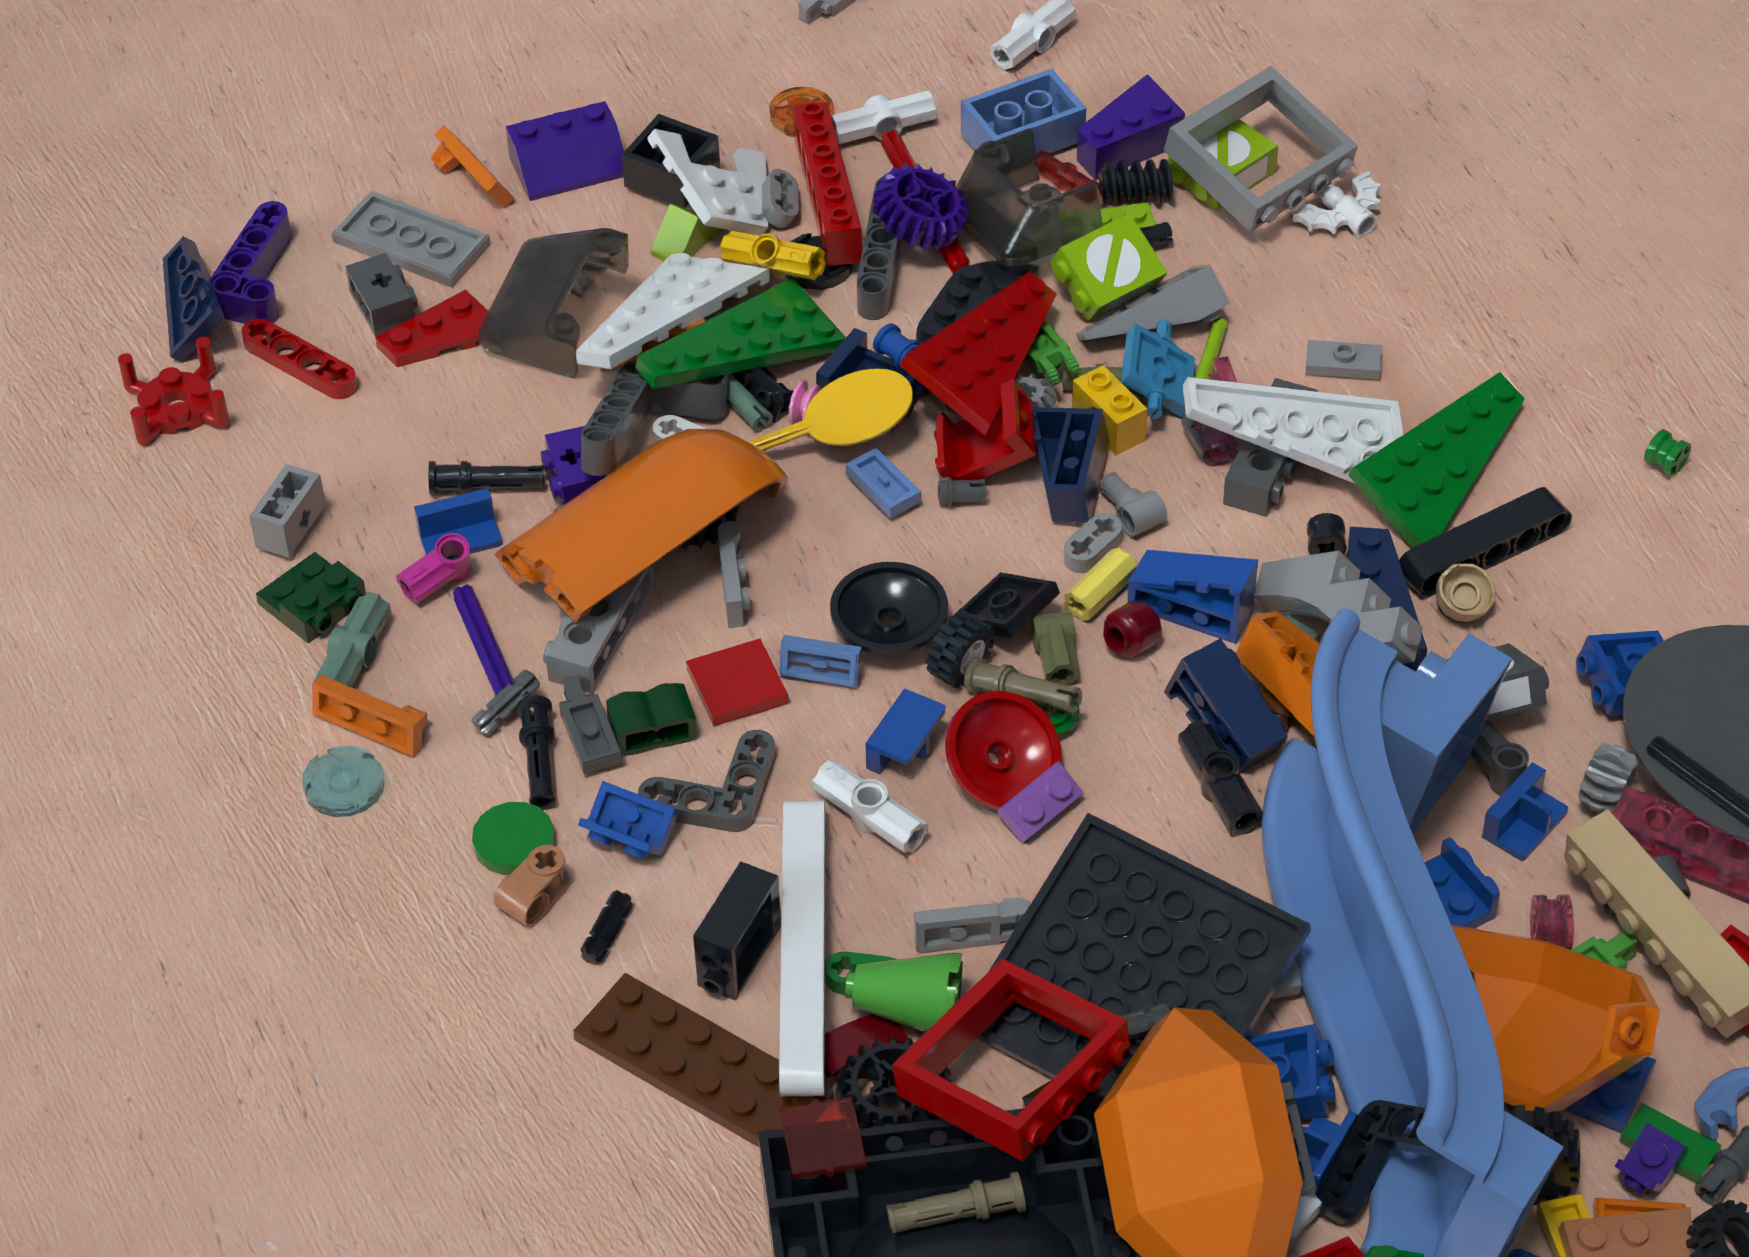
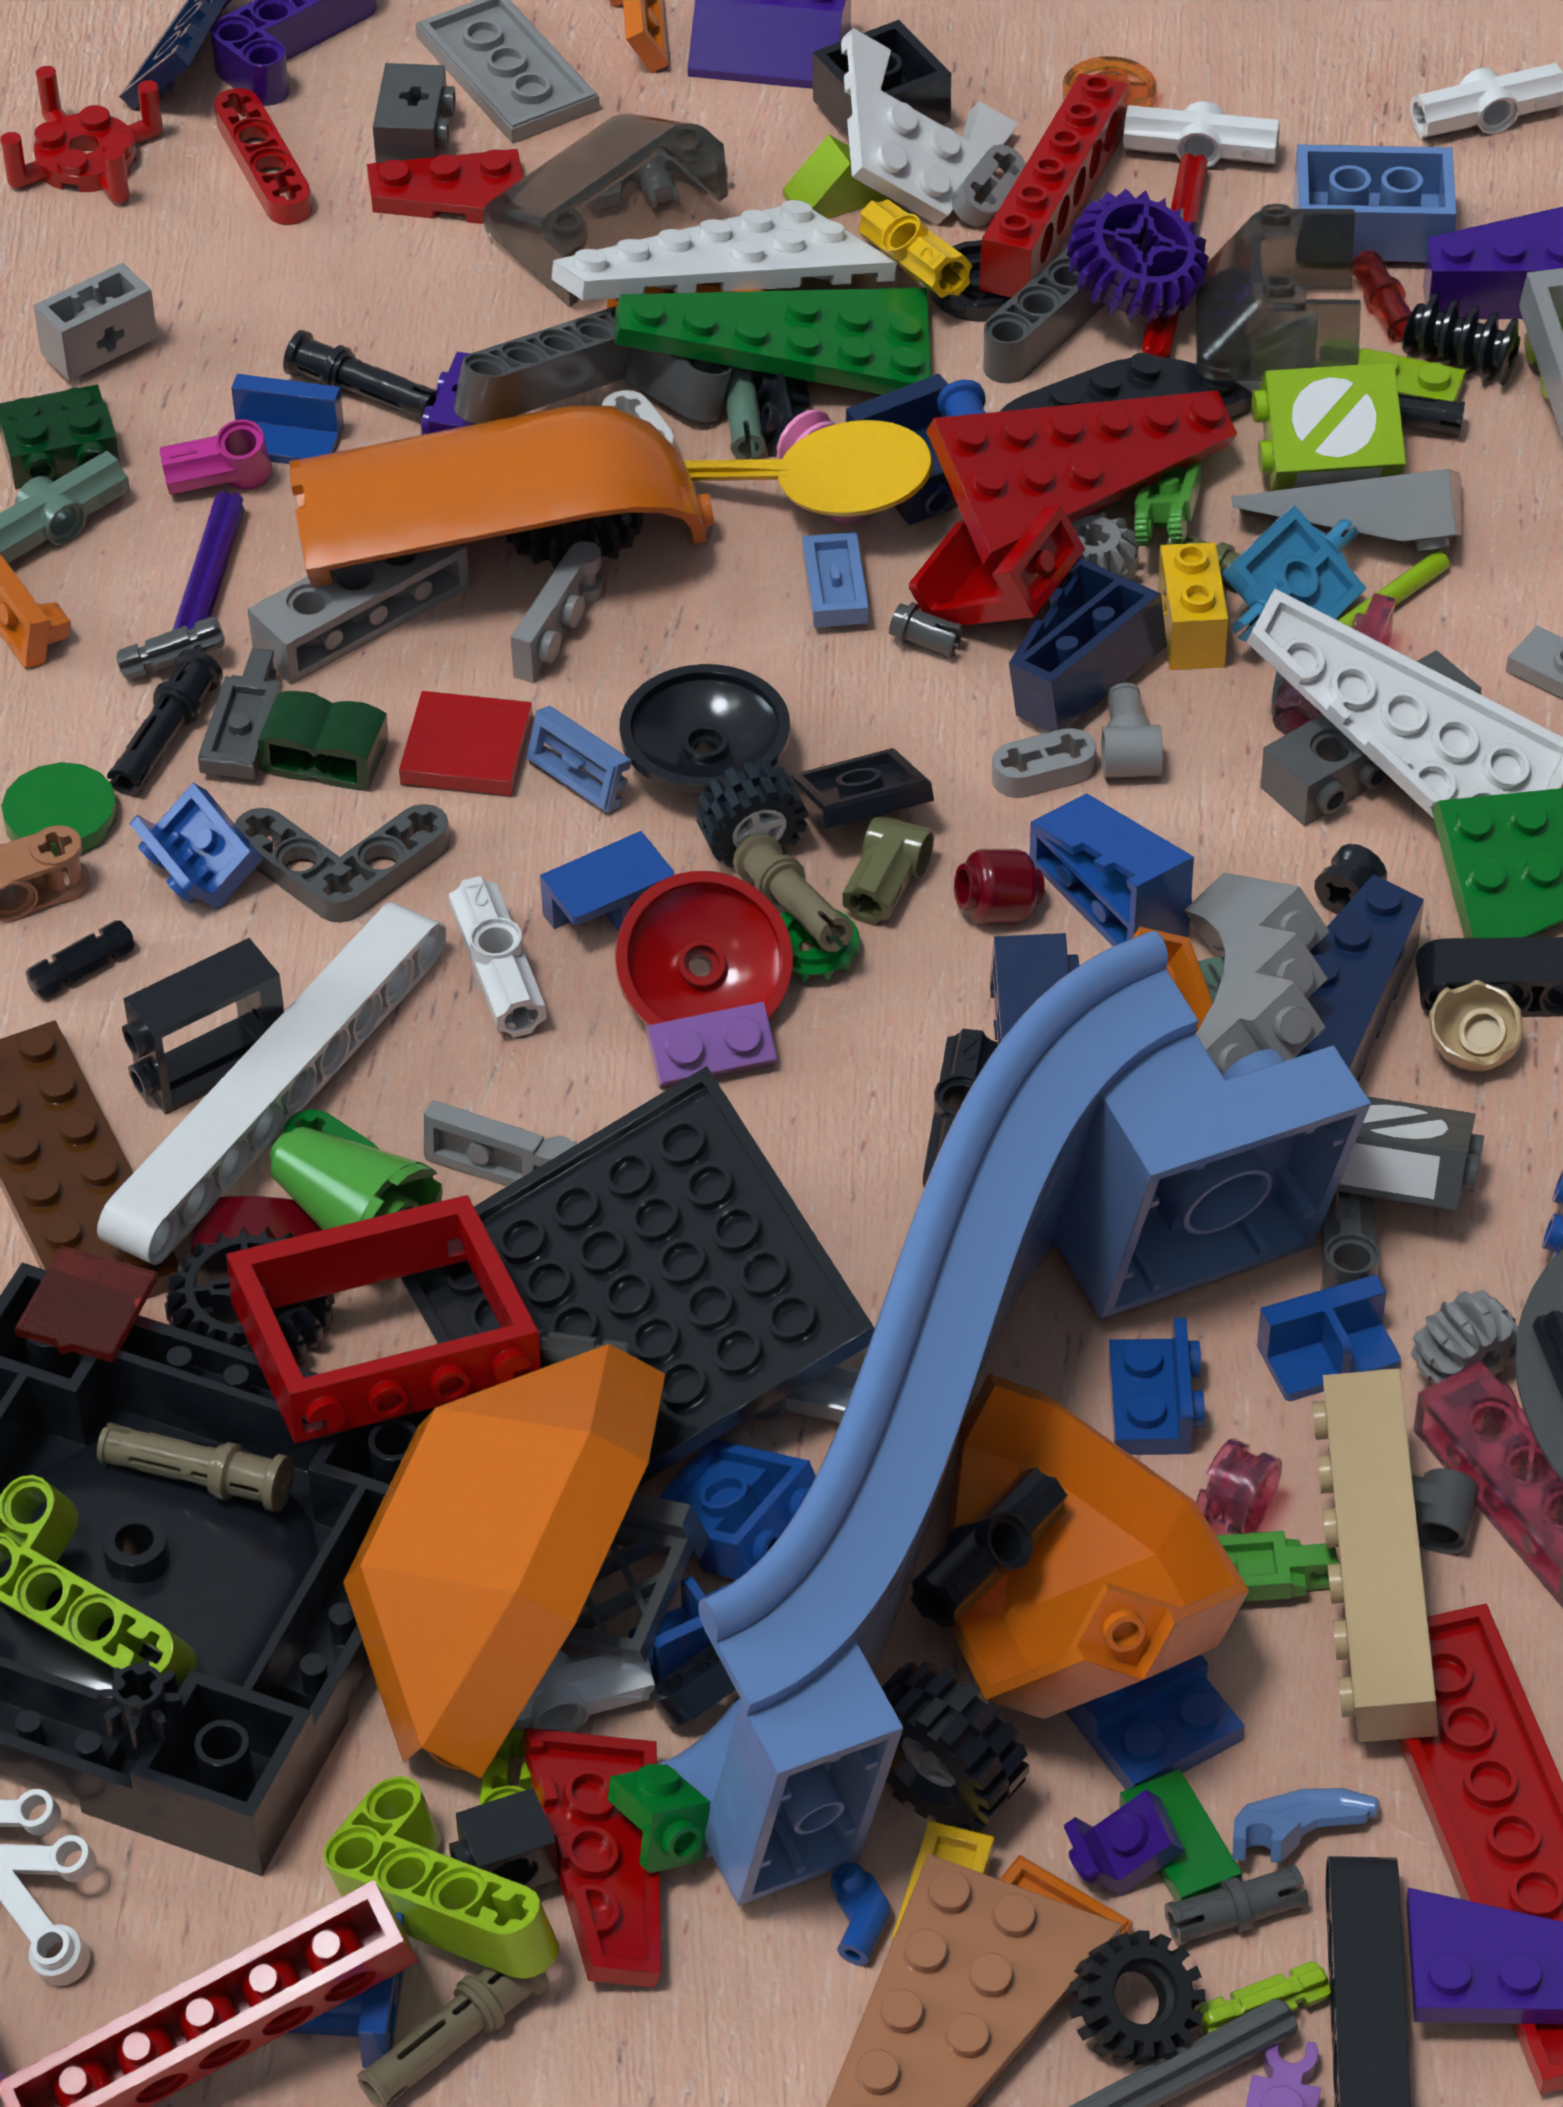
camera: 30 degrees right, 0 degrees up
light yellow axle [1064,548,1137,621] -> none

